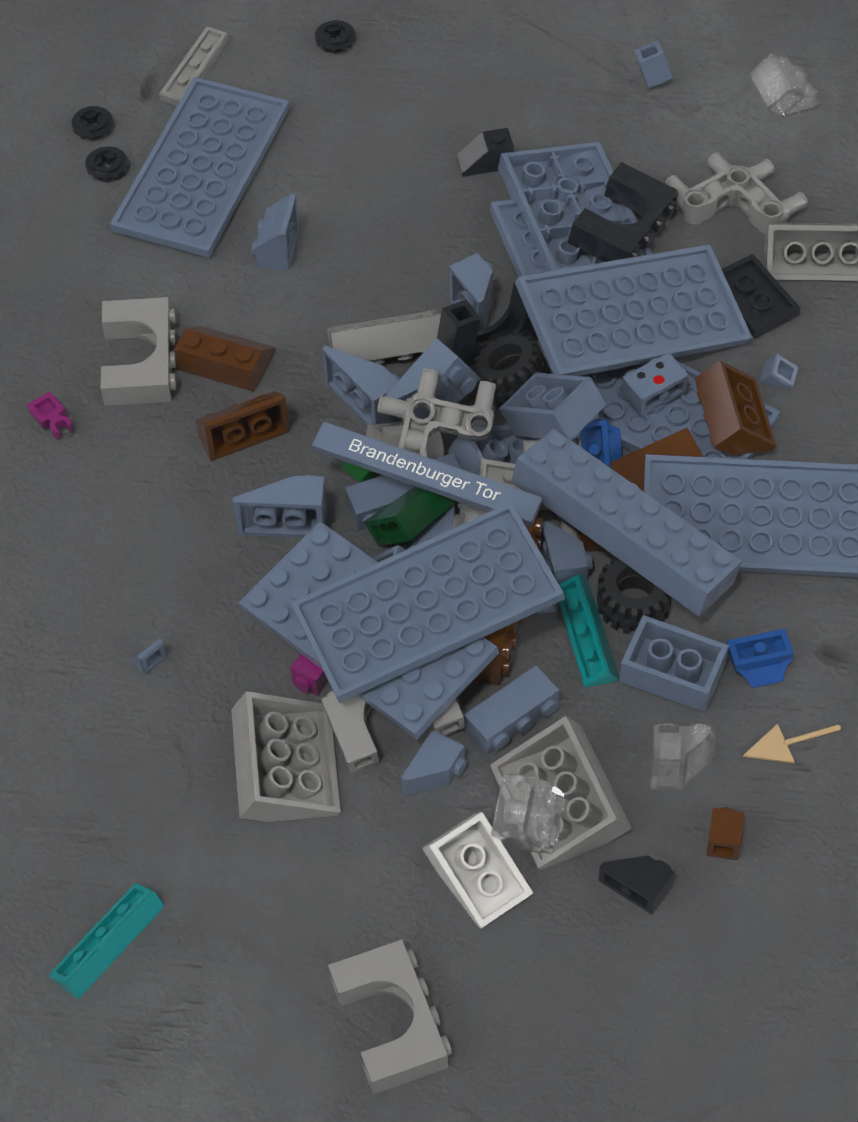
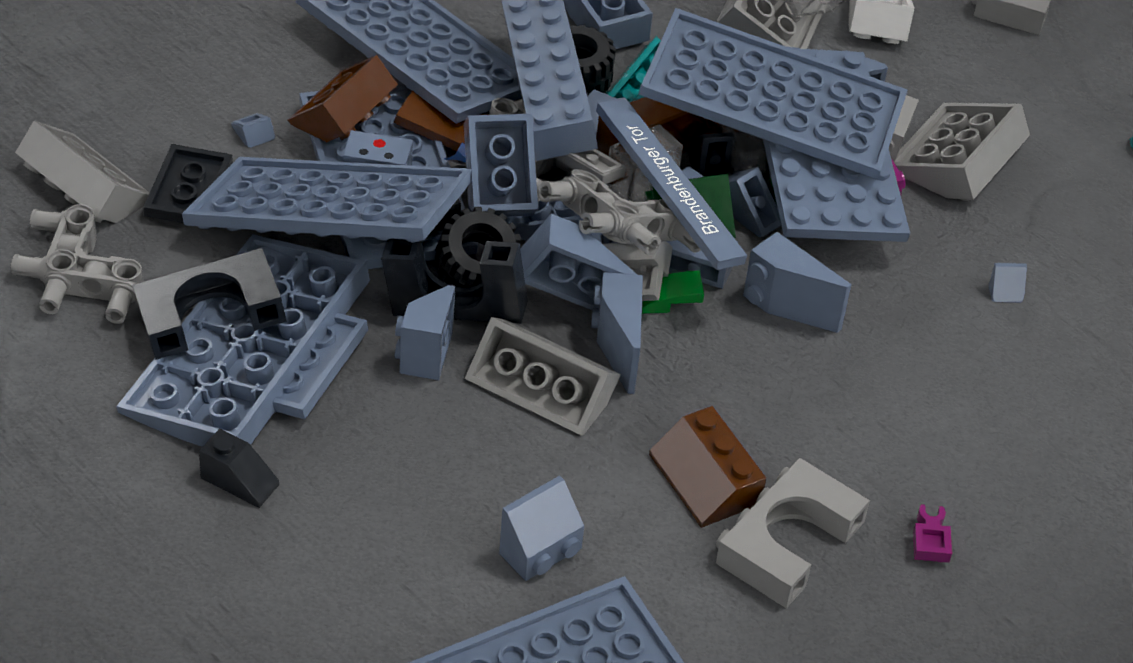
camera: 145 degrees left, 10 degrees down
reddish brown slope [196,391,290,461] -> none

